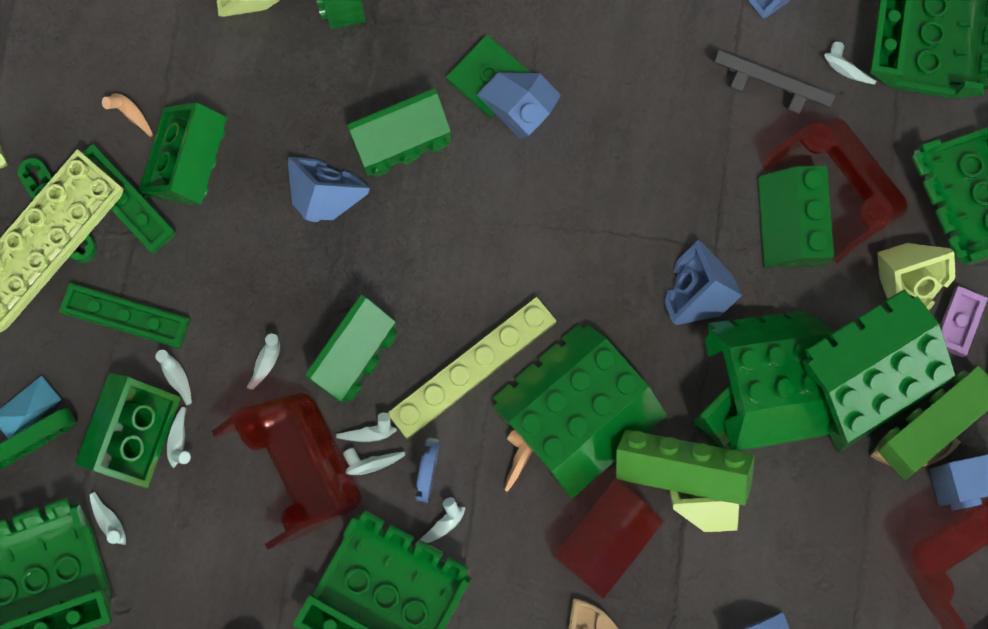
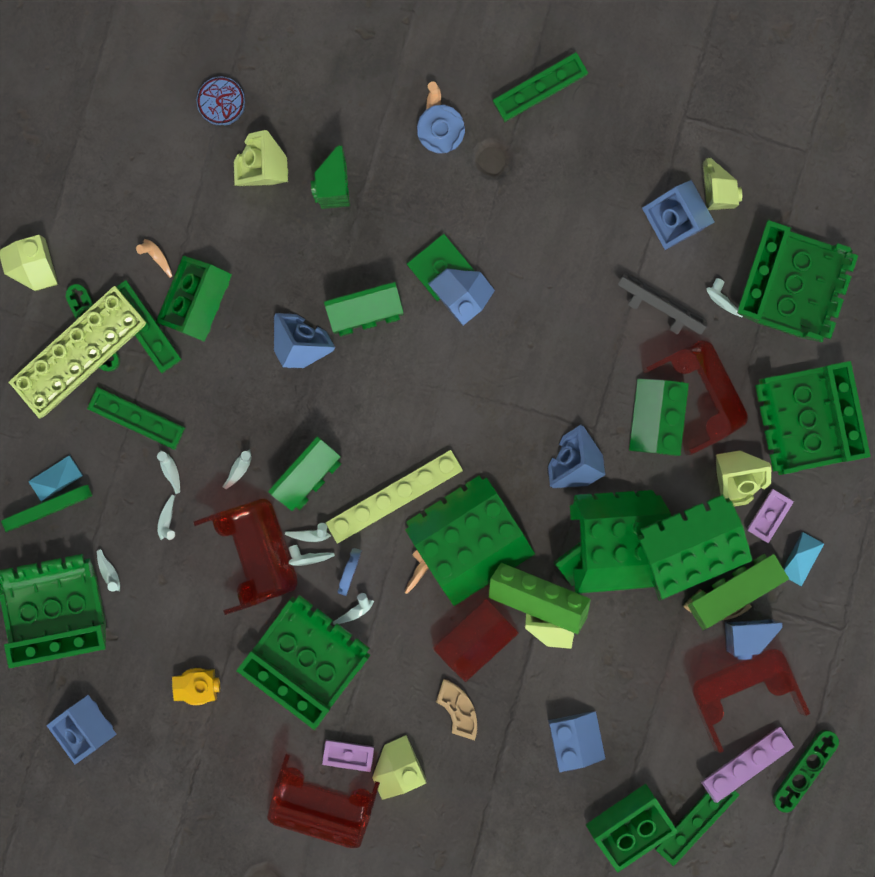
camera: 10 degrees right, 10 degrees up
green slope [74,373,181,488] -> none

